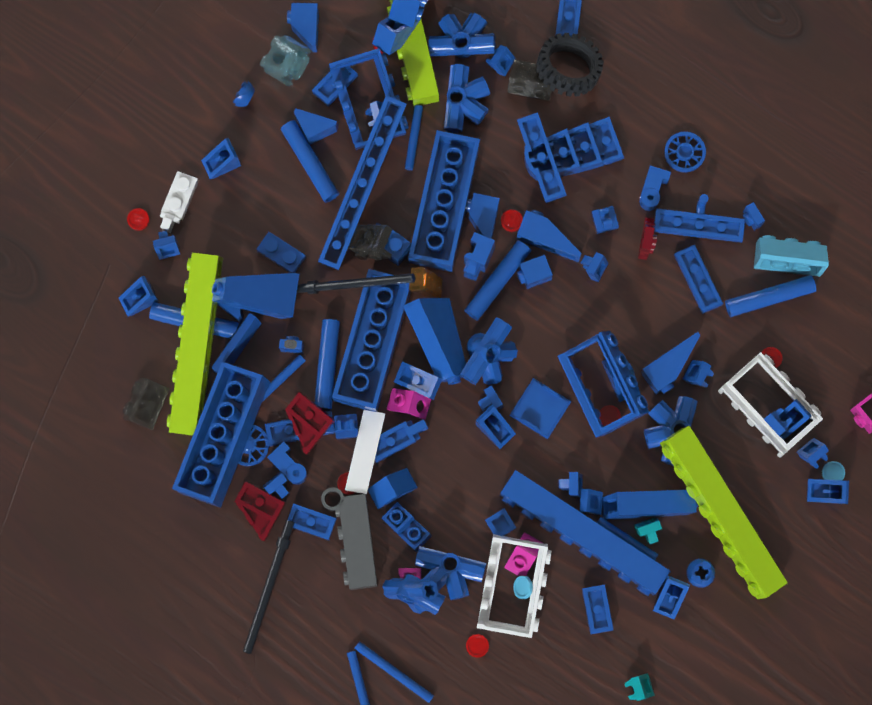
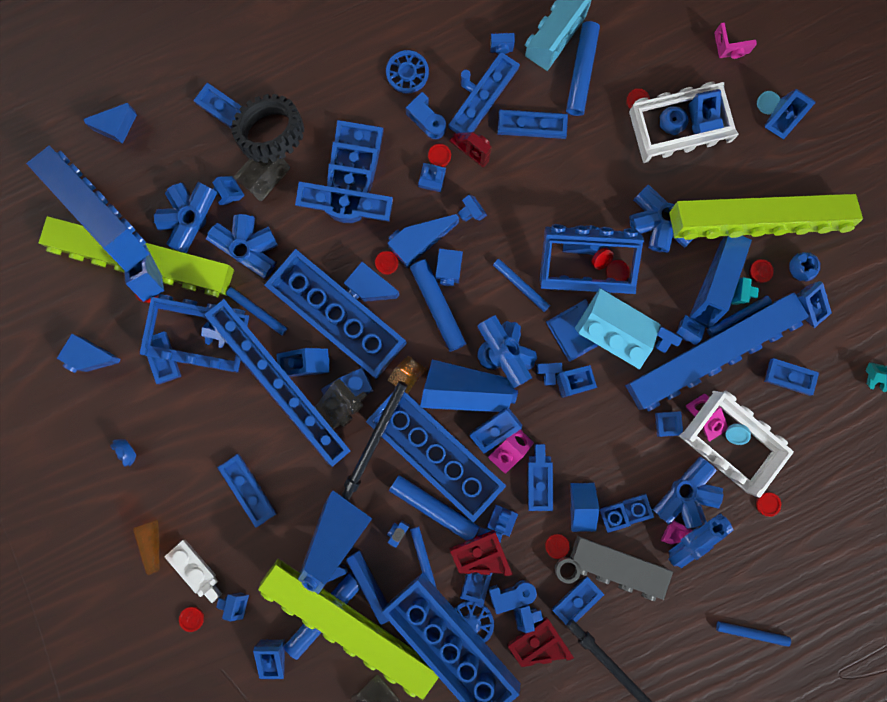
camera: 70 degrees left, 5 degrees up
blue slope [201,138,241,179] -> none
blue plate [256,232,306,273] -> none
clear light blue brick [260,35,311,86] -> none
blue piece [280,120,339,203] -> none
blue slope [294,108,338,145] -> none
white sticker [345,410,385,494] -> none
blue bar [354,641,434,703] -> none
blue hips [463,232,495,281] -> none
blue slope [641,332,700,395] -> none
blue tile [682,360,714,387] -> none
blue tile [797,438,829,468] -> none
none -> clear orange slope [133,520,159,575]
none -> blue tile [217,454,277,528]
none -> blue slope [277,348,330,377]
none -> red piece [428,144,451,167]
none -> blue bar [493,259,551,312]
none -> medium azure slope [575,288,661,369]
none -> red piece [592,248,613,270]
none -> blue plate [660,106,688,135]
none -> red piece [749,259,774,283]

